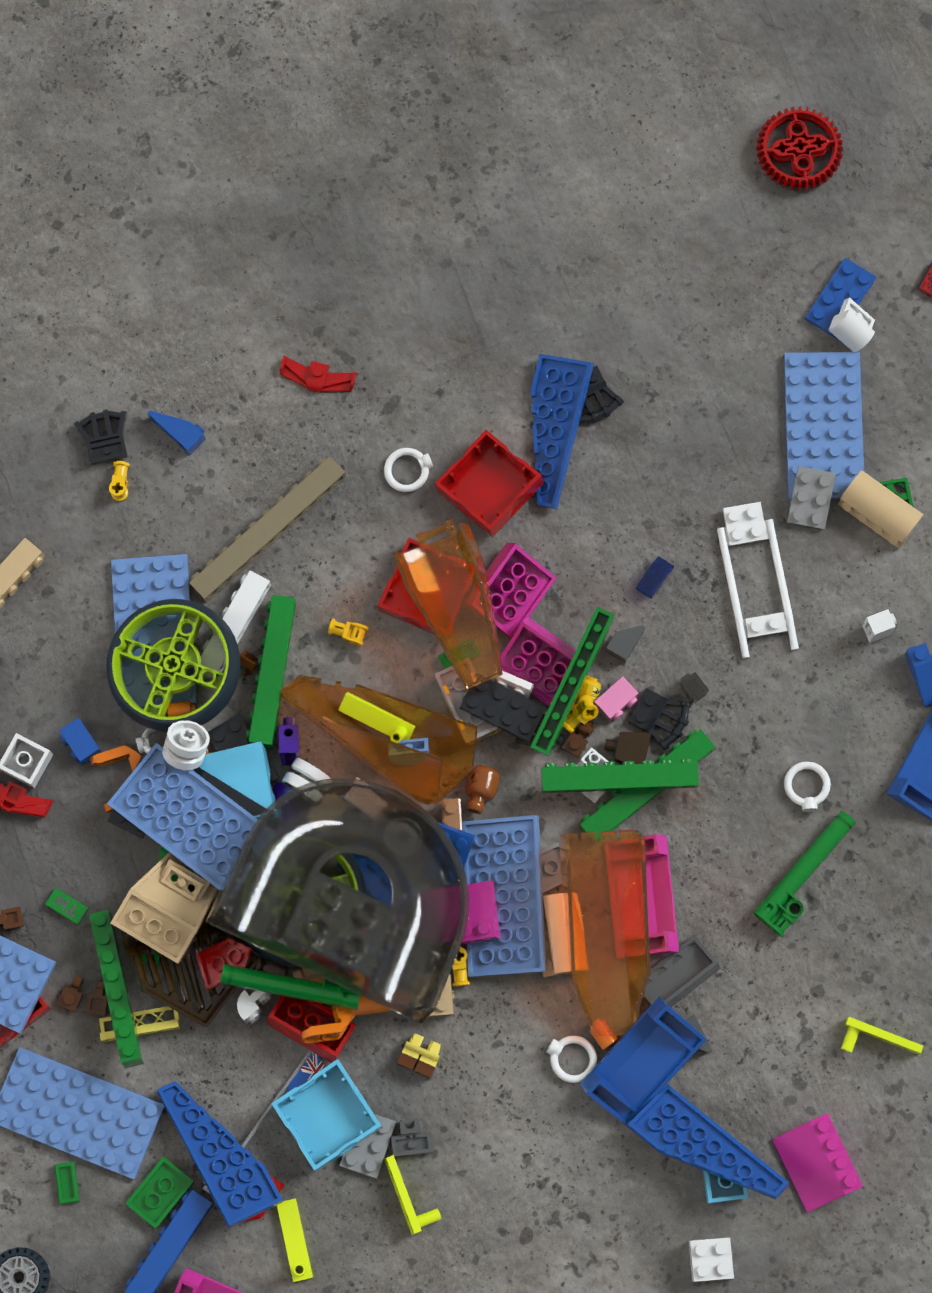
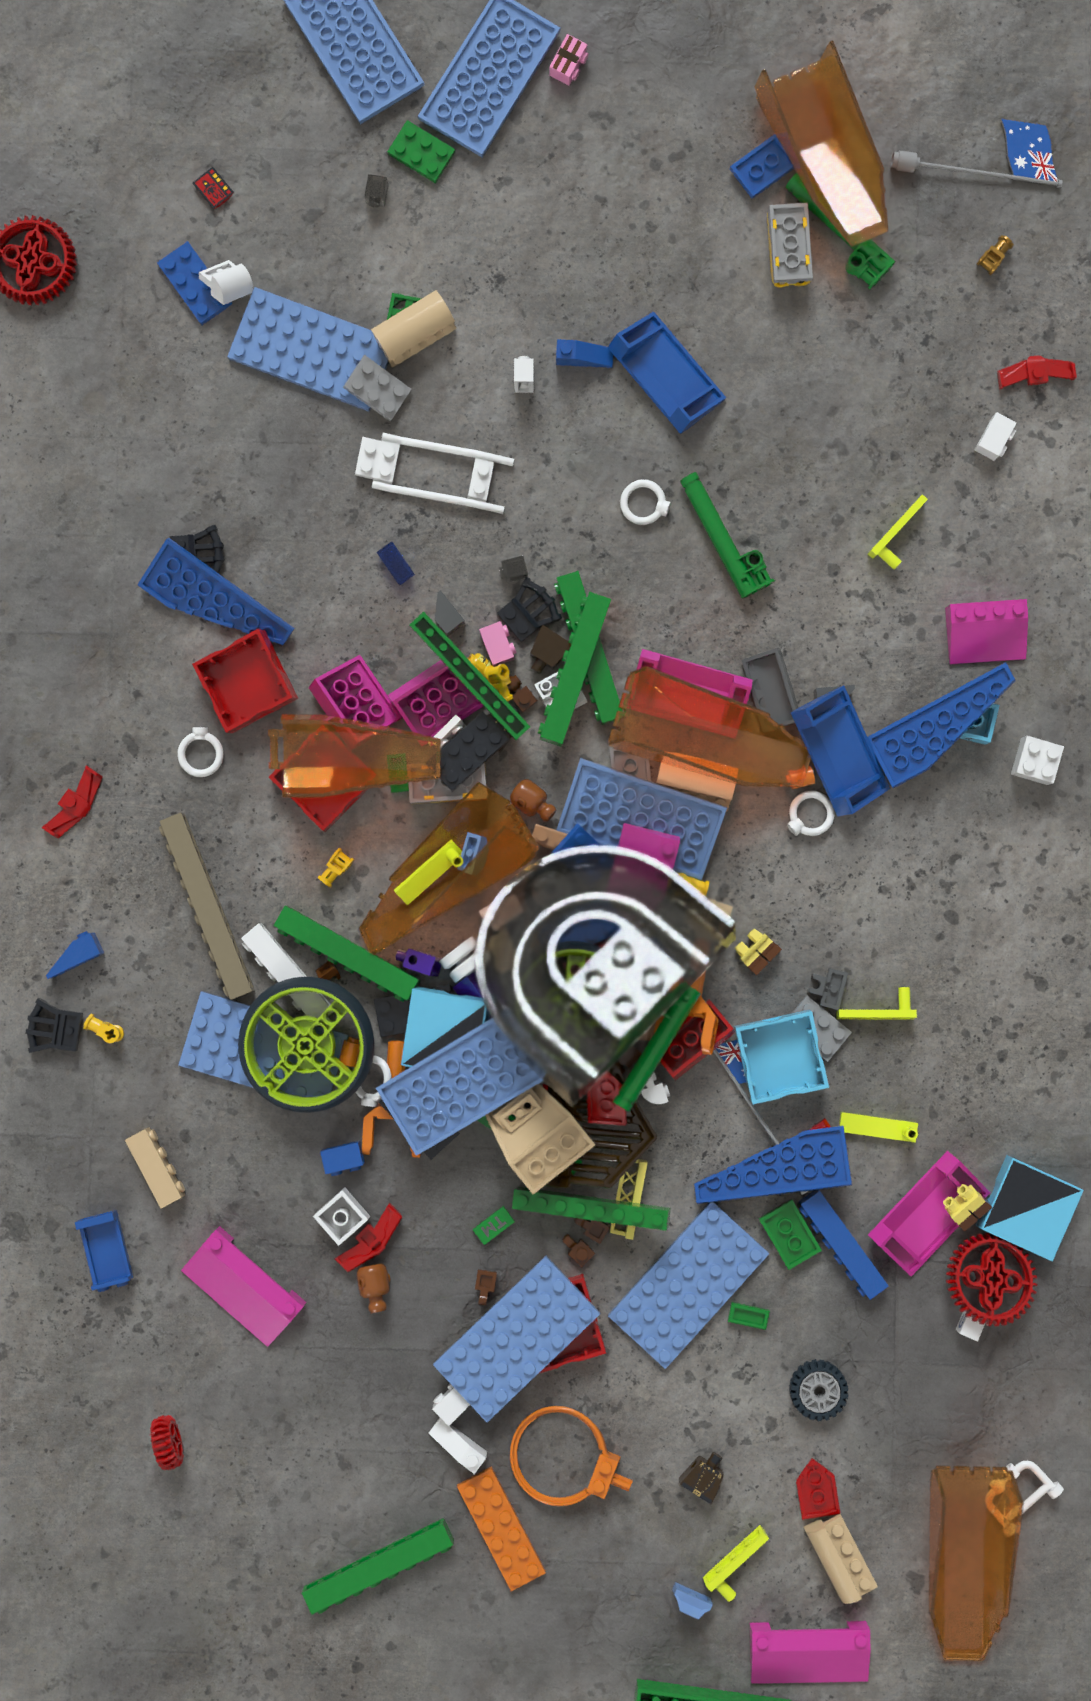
camera: 70 degrees left, 10 degrees up
white wheel [162,721,210,770] -> none

